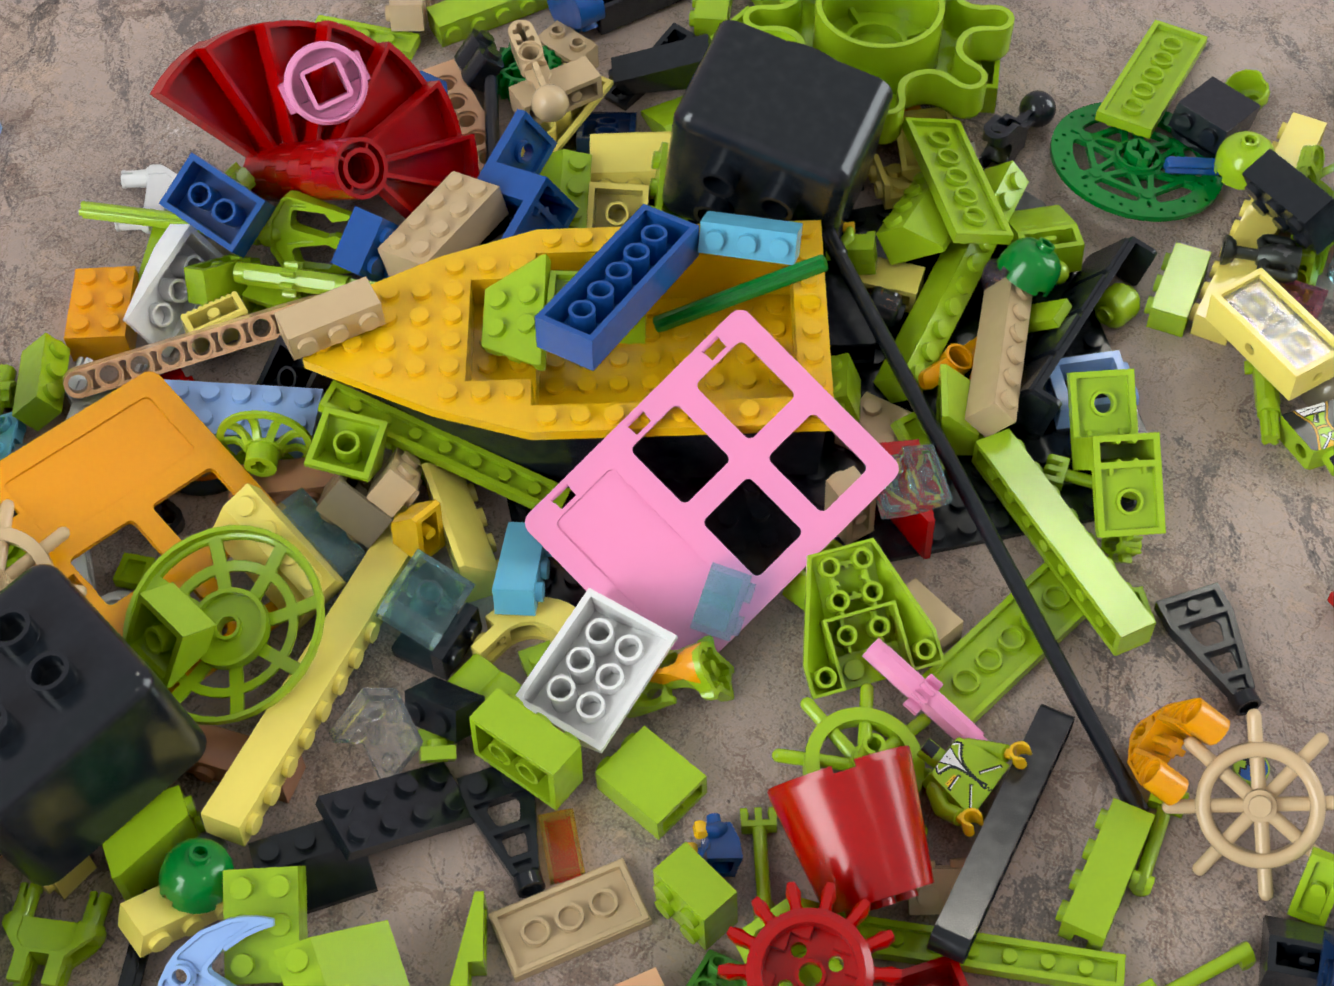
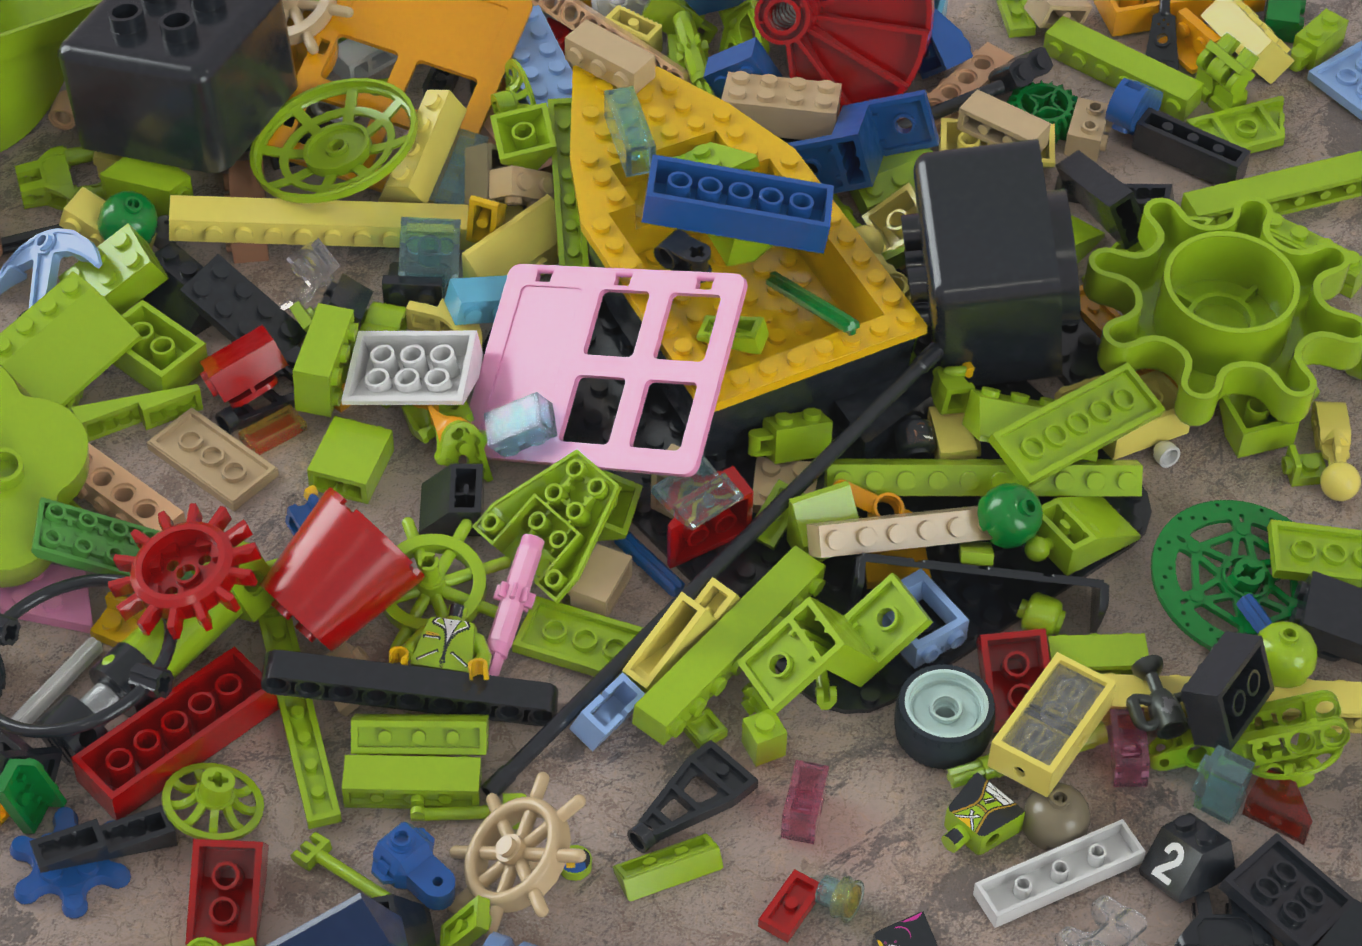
camera: 60 degrees right, 5 degrees down
lime slope [125,582,216,688] -> none
tan beam [508,20,569,122] -> none
lime brick [653,842,738,951] -> none
medium azure brick [698,211,803,265] -> none
black piece [978,90,1056,170] -> none
light orange connector [1127,697,1230,806] -> none
none -> lime brick [113,300,208,392]
none -> red brick [199,324,288,408]
none -> lime brick [351,714,489,755]
none -> blue piece [371,822,455,910]
none -> black slope [419,464,484,536]
none -> light blue piece [569,673,645,752]
none -> clear light blue brick [604,86,656,177]
none -> lime slope [613,833,723,901]
none -> blue axle [614,531,685,597]
none -> light yellow slope [622,577,741,690]
none -> black piece [653,229,712,283]
none -> lime slope [696,315,769,354]
none -> lime brick [741,709,787,767]
none -> clear pink brick [780,760,829,845]
none -> wheel [894,664,995,770]
none -> red slope [976,628,1050,733]
none -> lime bracket [1281,444,1326,487]
none -> light yellow beam [1311,401,1361,501]

